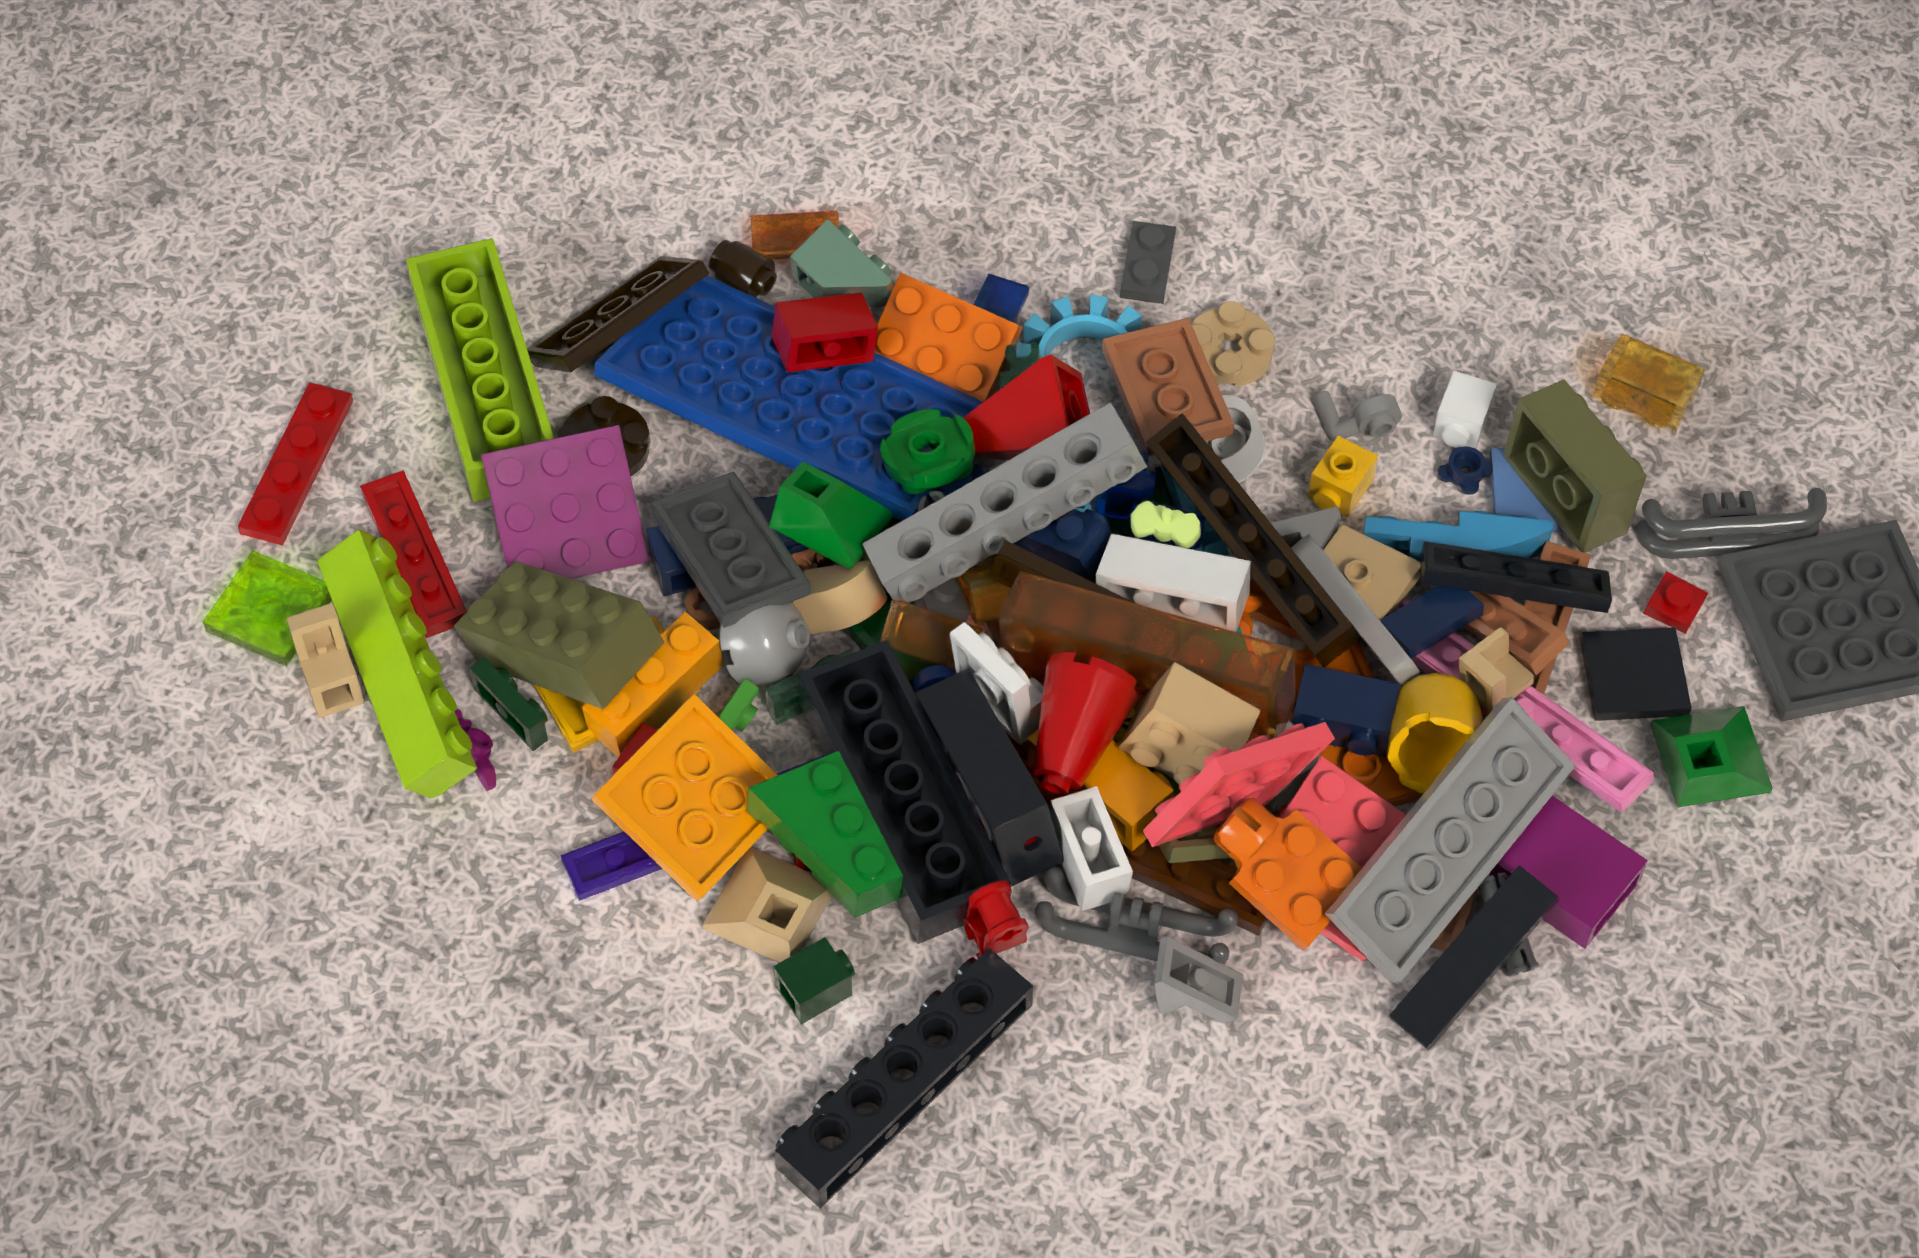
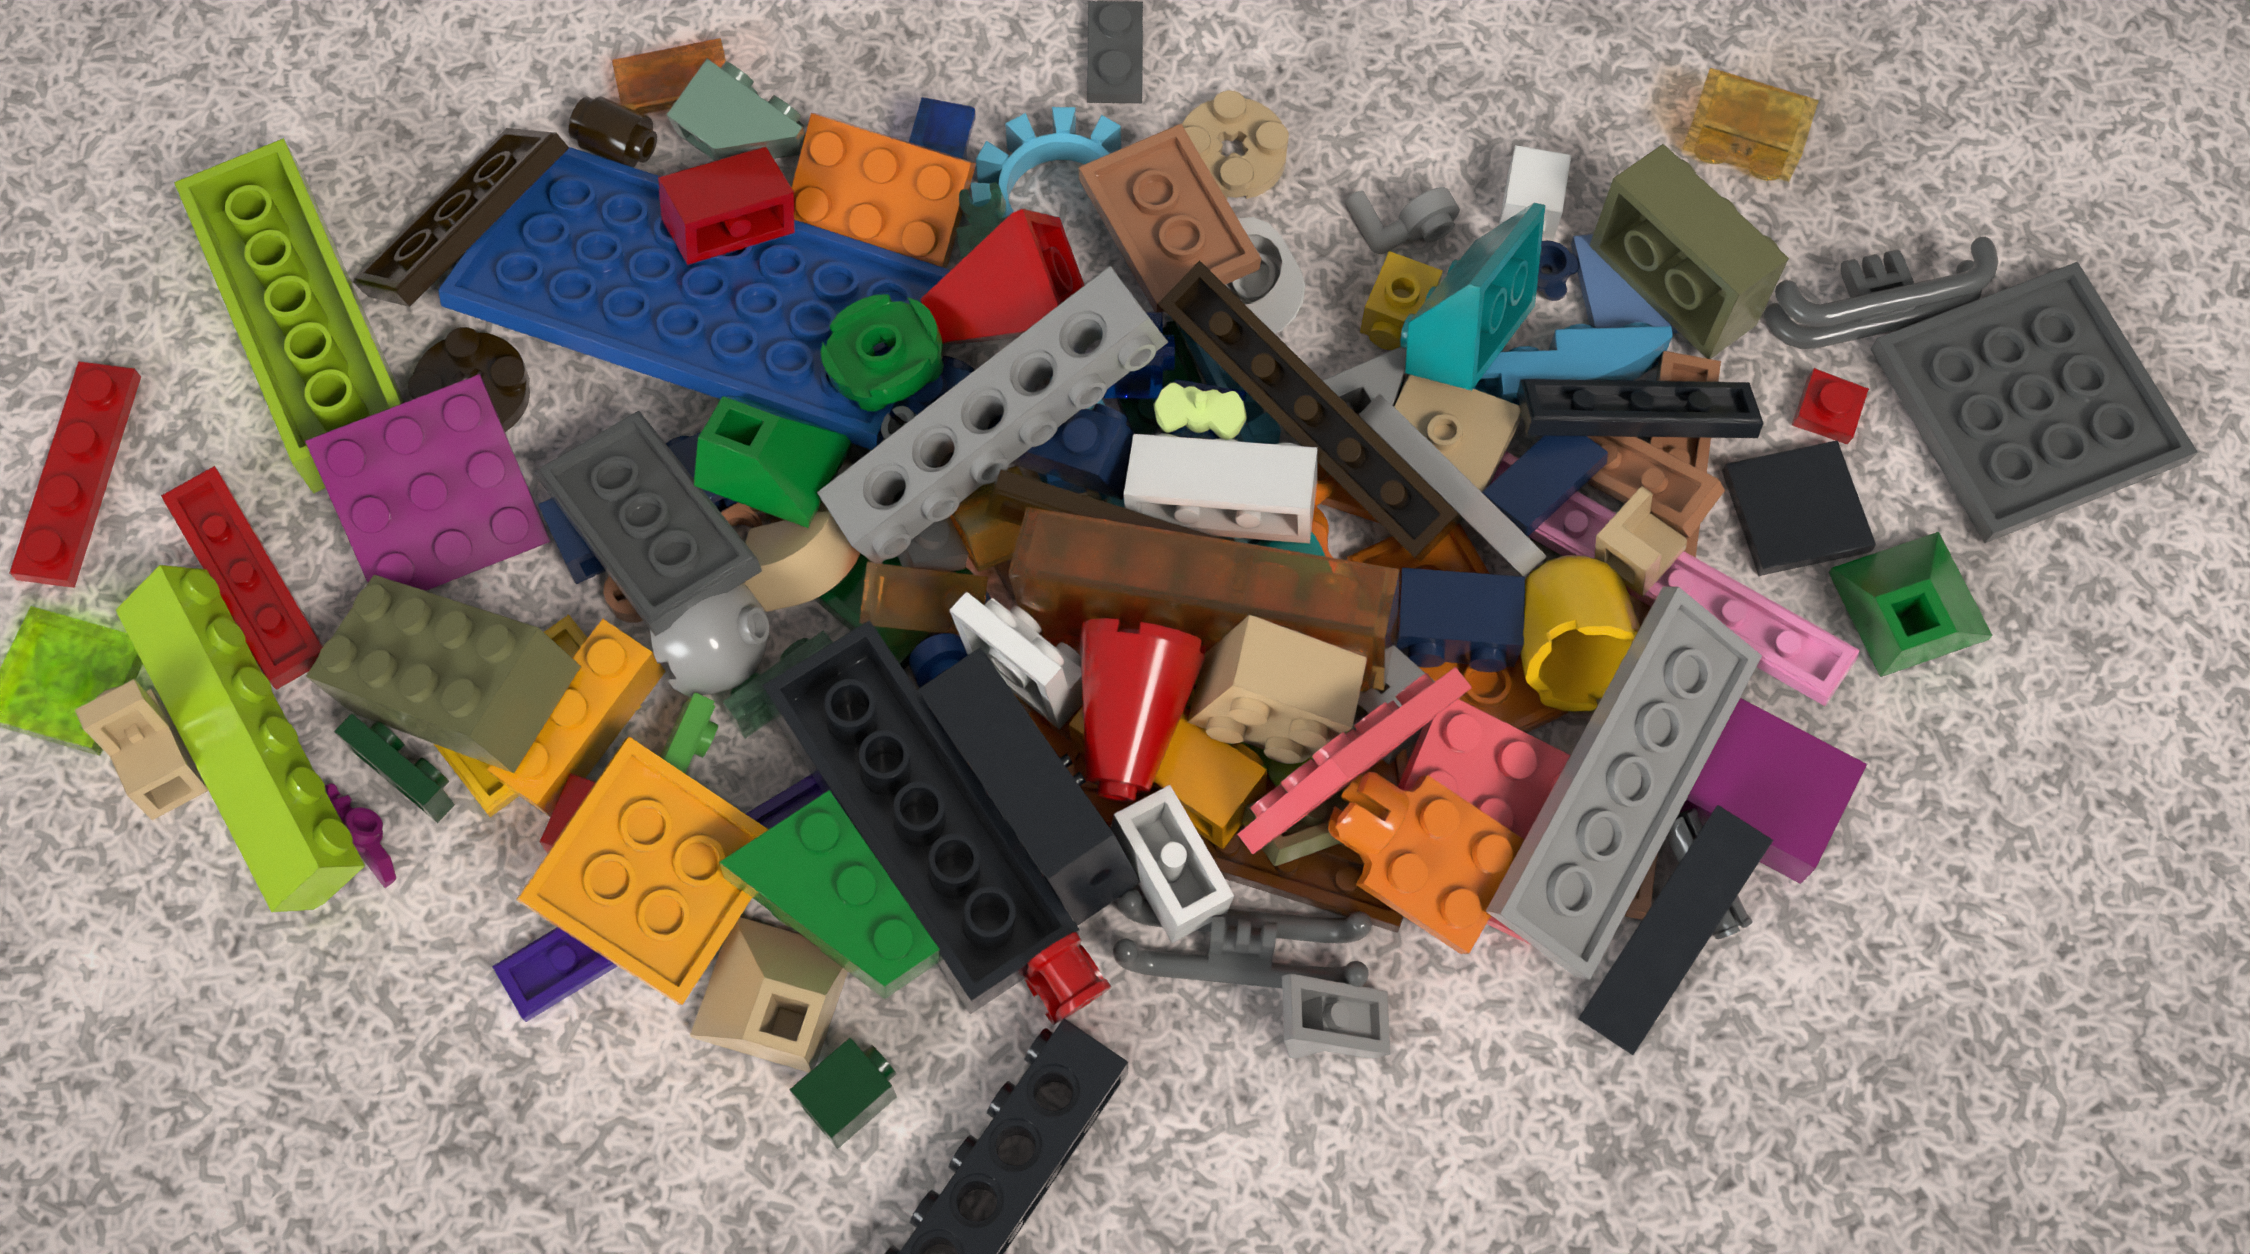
camera: 10 degrees left, 10 degrees up
none -> teal slope [1400,202,1545,391]

